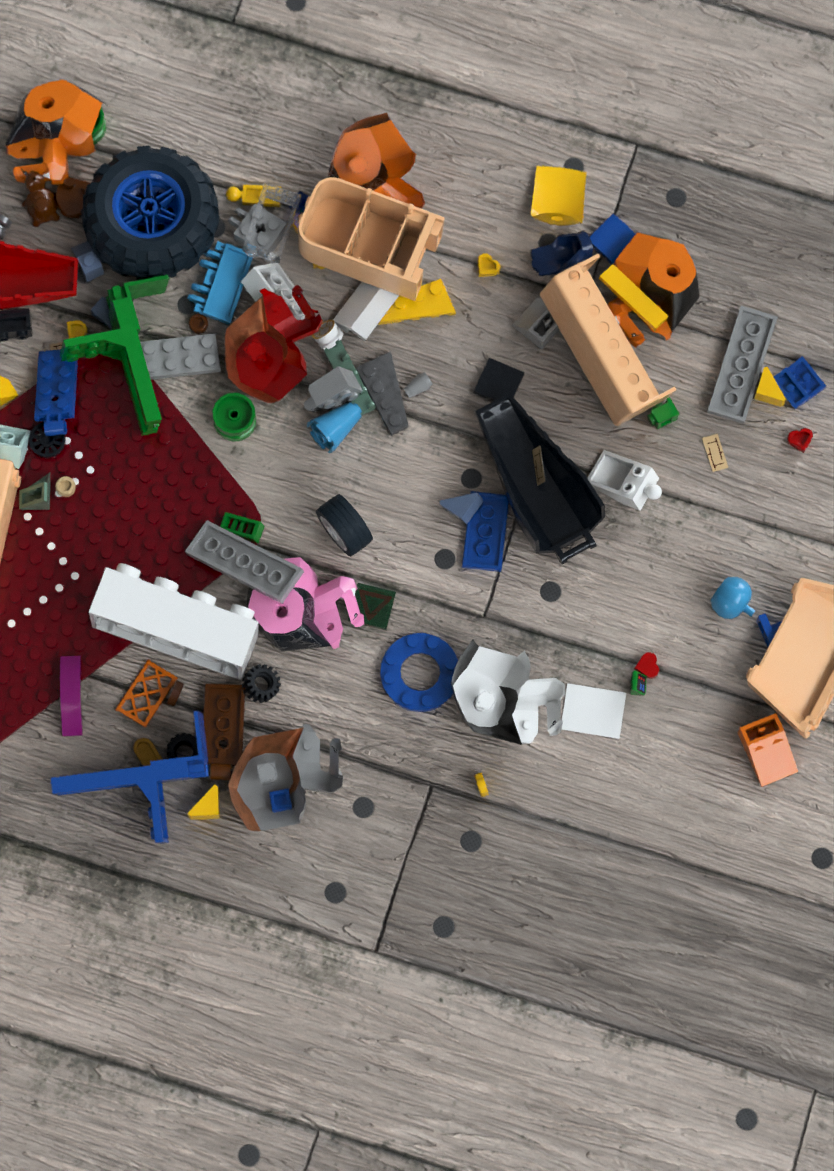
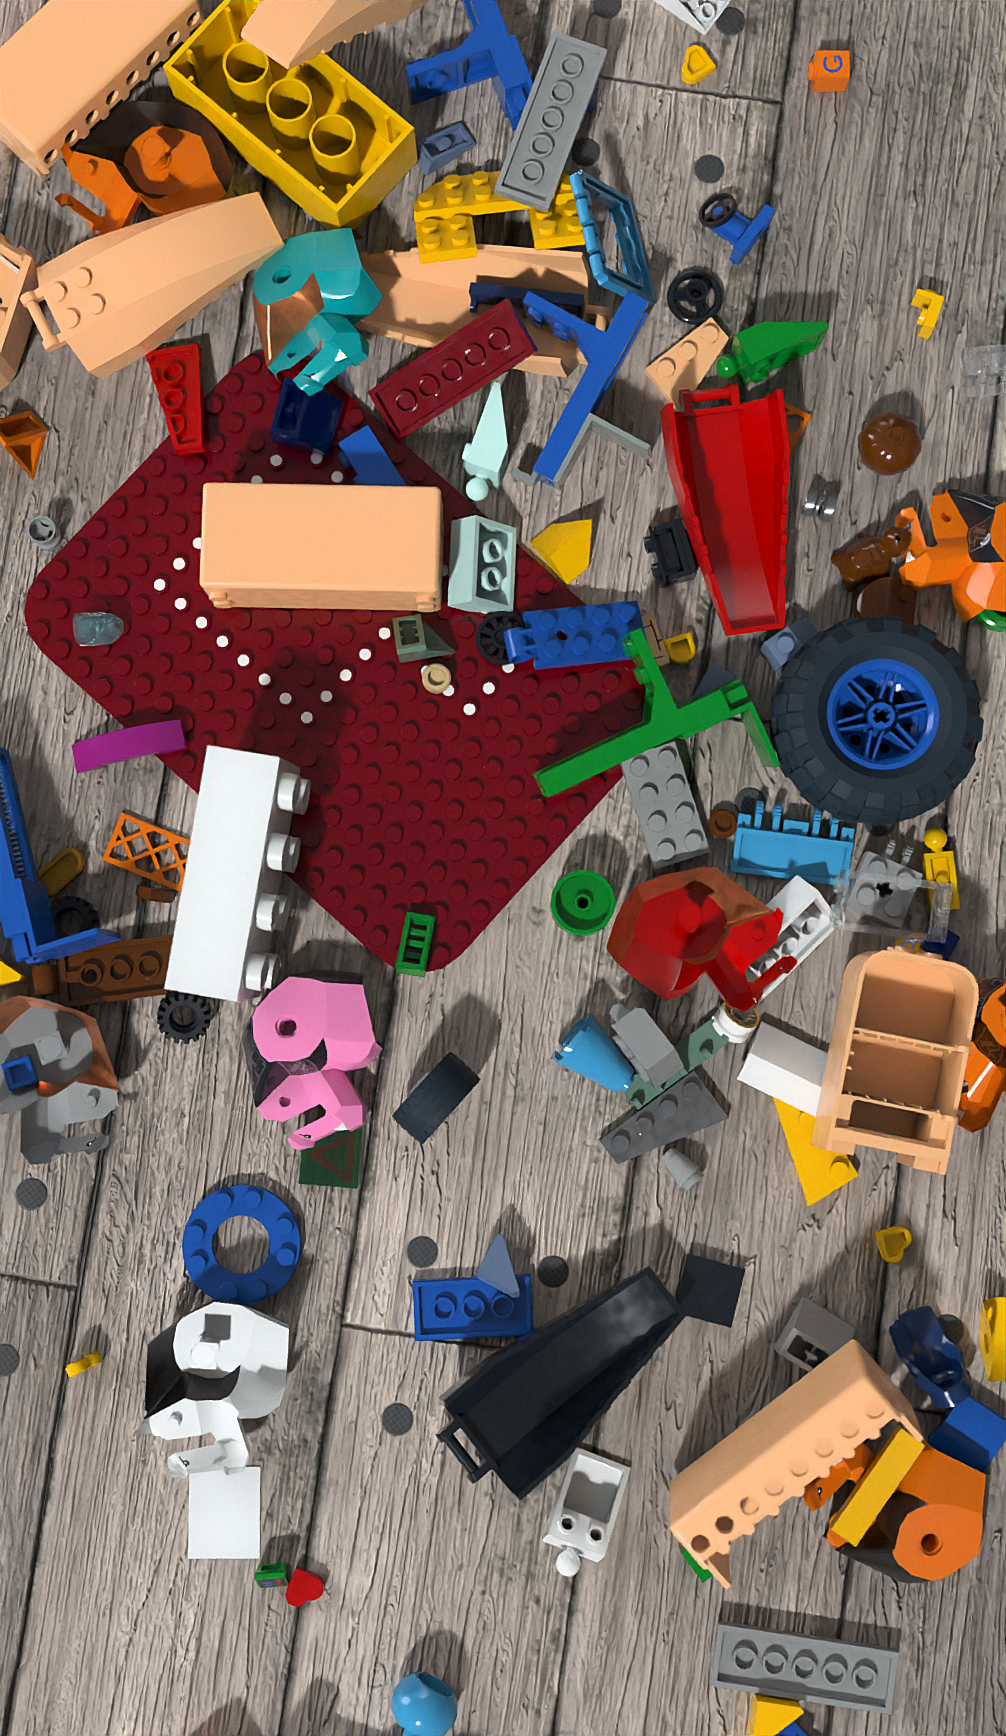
camera: 85 degrees right, 10 degrees up
light grey plate [185,521,304,604] -> none
tan sticker [532,446,545,486] -> none
tan sticker [702,434,729,472] -> none

